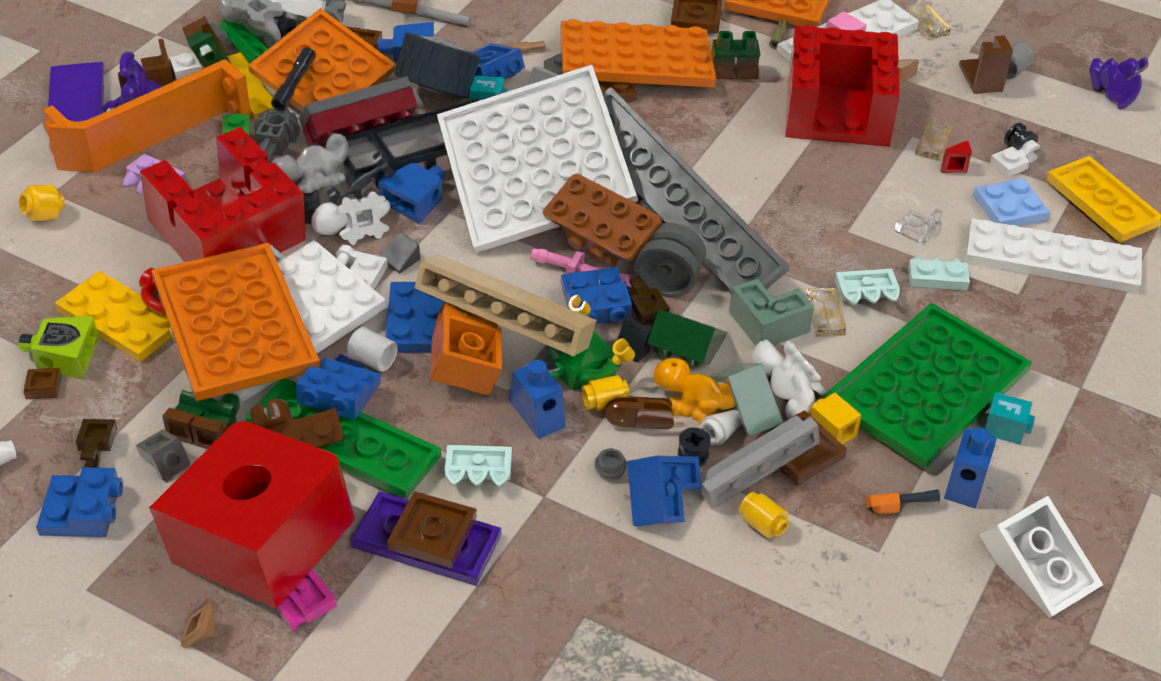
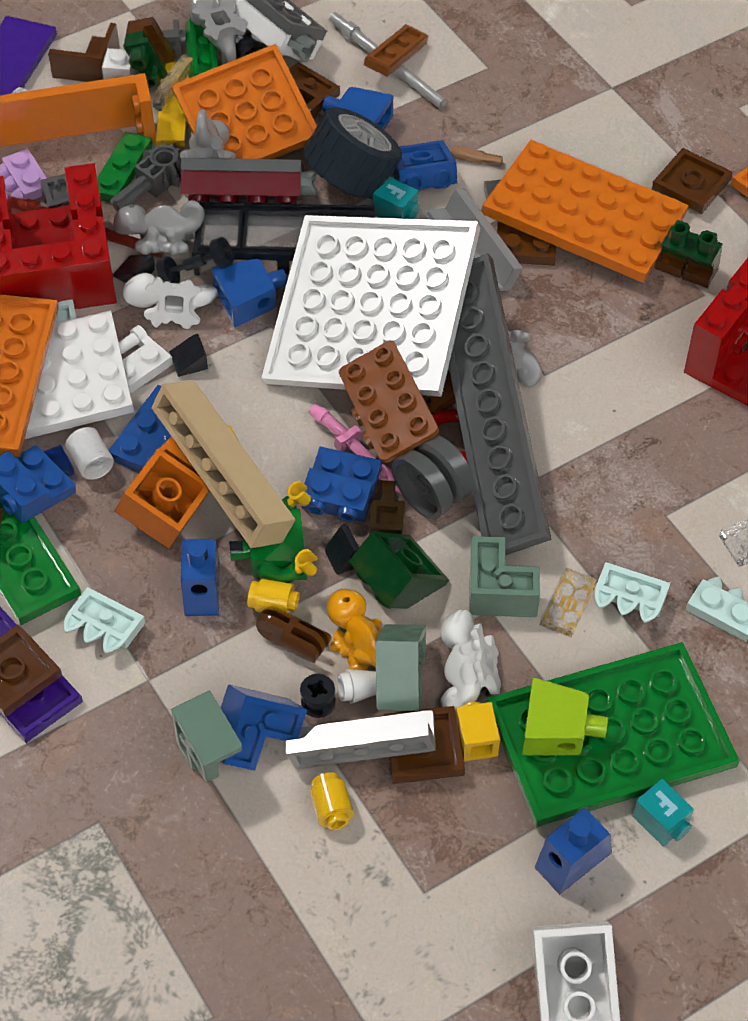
camera: 30 degrees right, 10 degrees up
dark purple animal [101,51,163,112] -> none
black piece [271,47,316,111] -> none
dark grey plate [595,448,627,479] -> none
orange piece [865,489,940,515] -> none
none -> dark grey bracket [40,174,70,208]
none -> clear tile [152,54,193,112]
none -> sand green panel [171,690,242,783]
none -> light grey animal [180,109,236,159]
none -> lime torso [522,678,608,755]

